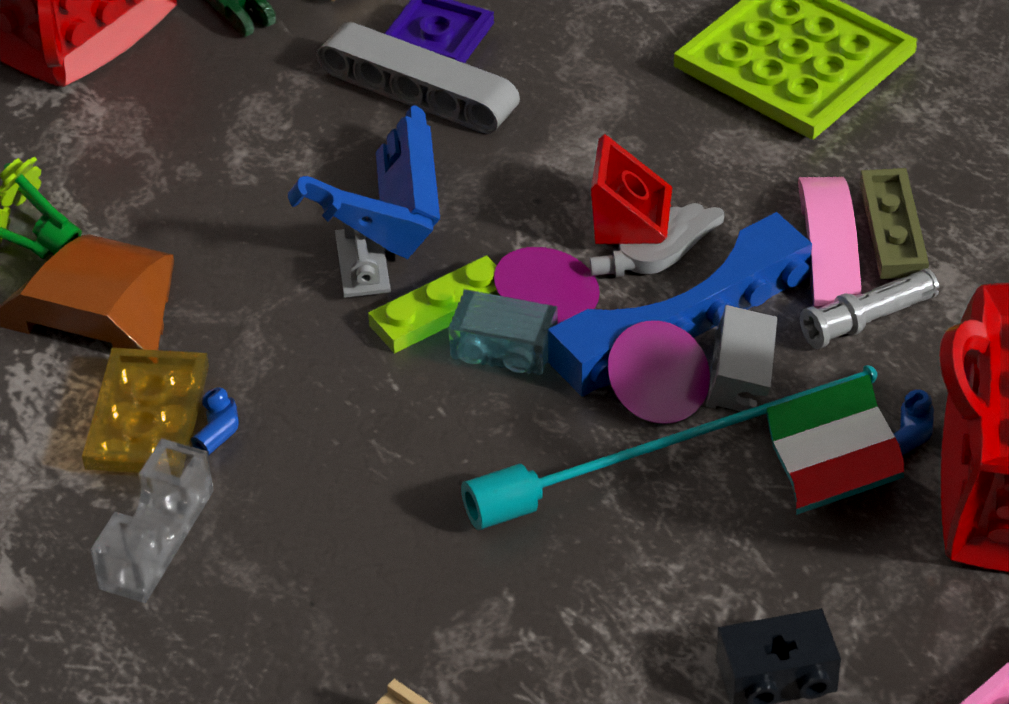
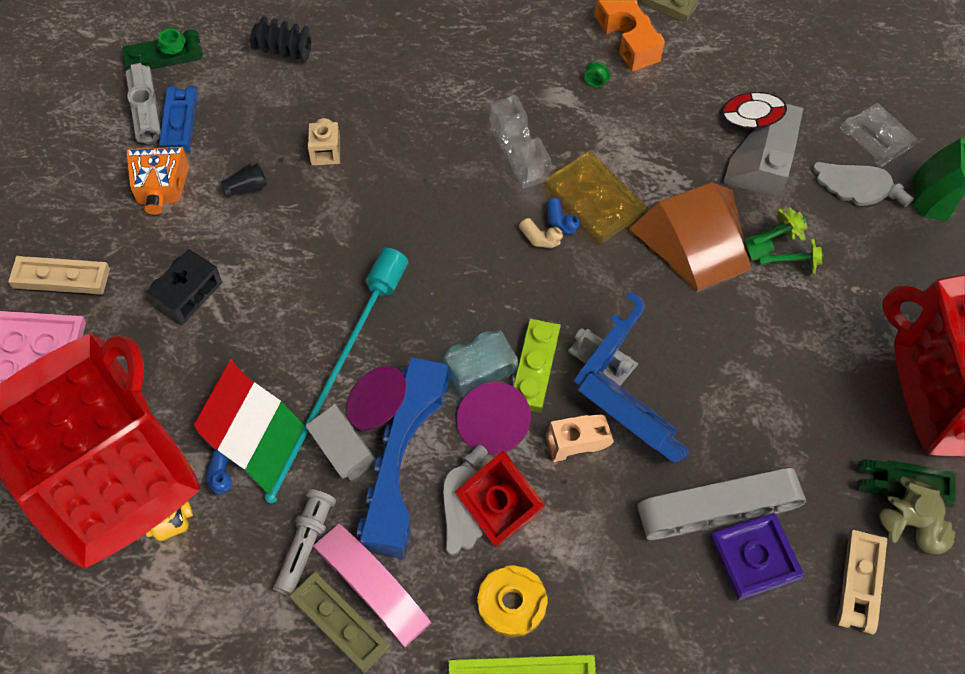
camera: 135 degrees right, 15 degrees up
none -> yellow tile [477,565,548,638]
none -> tan arm [519,218,563,248]
none -> light nougat leg [545,415,614,462]

